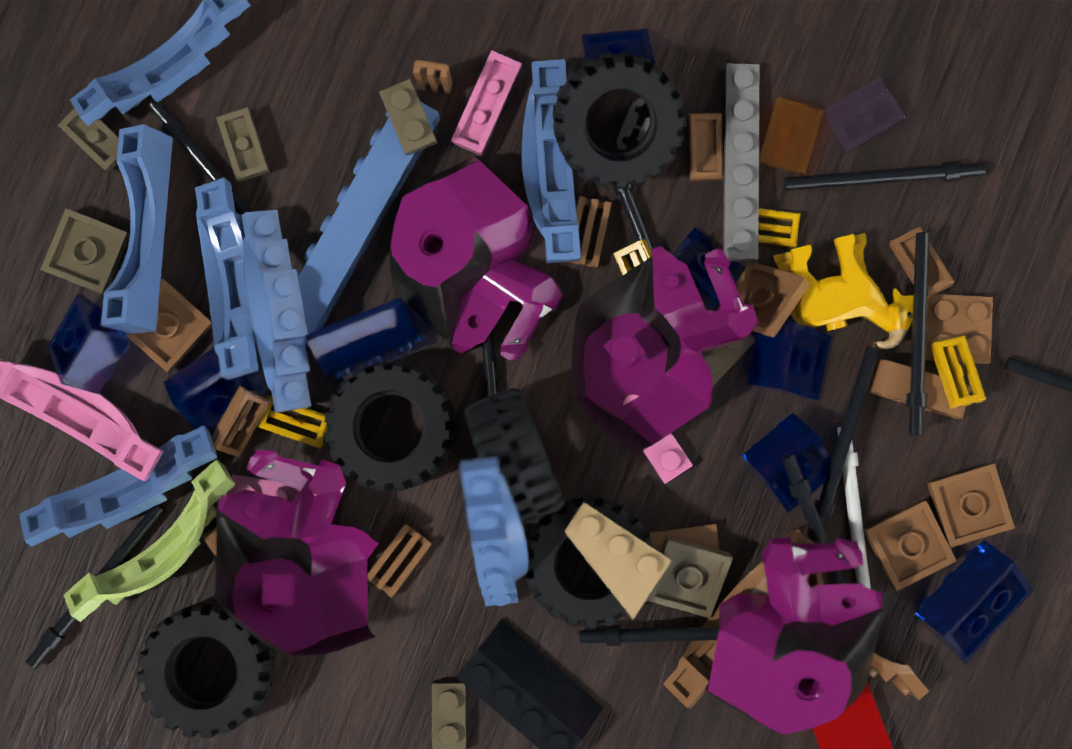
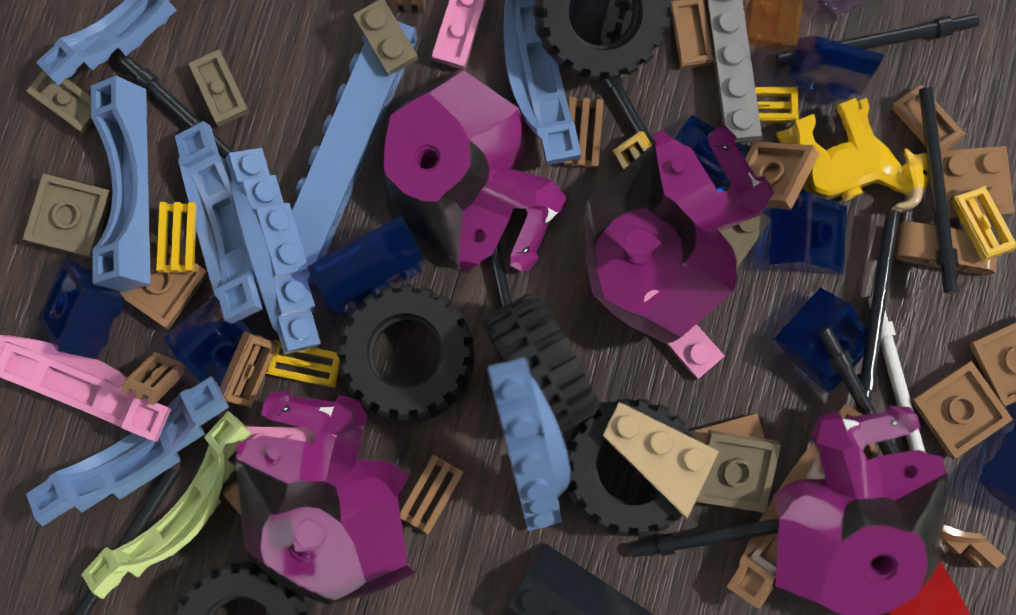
camera: 10 degrees left, 5 degrees down
none -> medium nougat tile [121,352,186,405]
none -> yellow tile [156,202,197,273]
none -> clear blue slope [788,36,884,100]

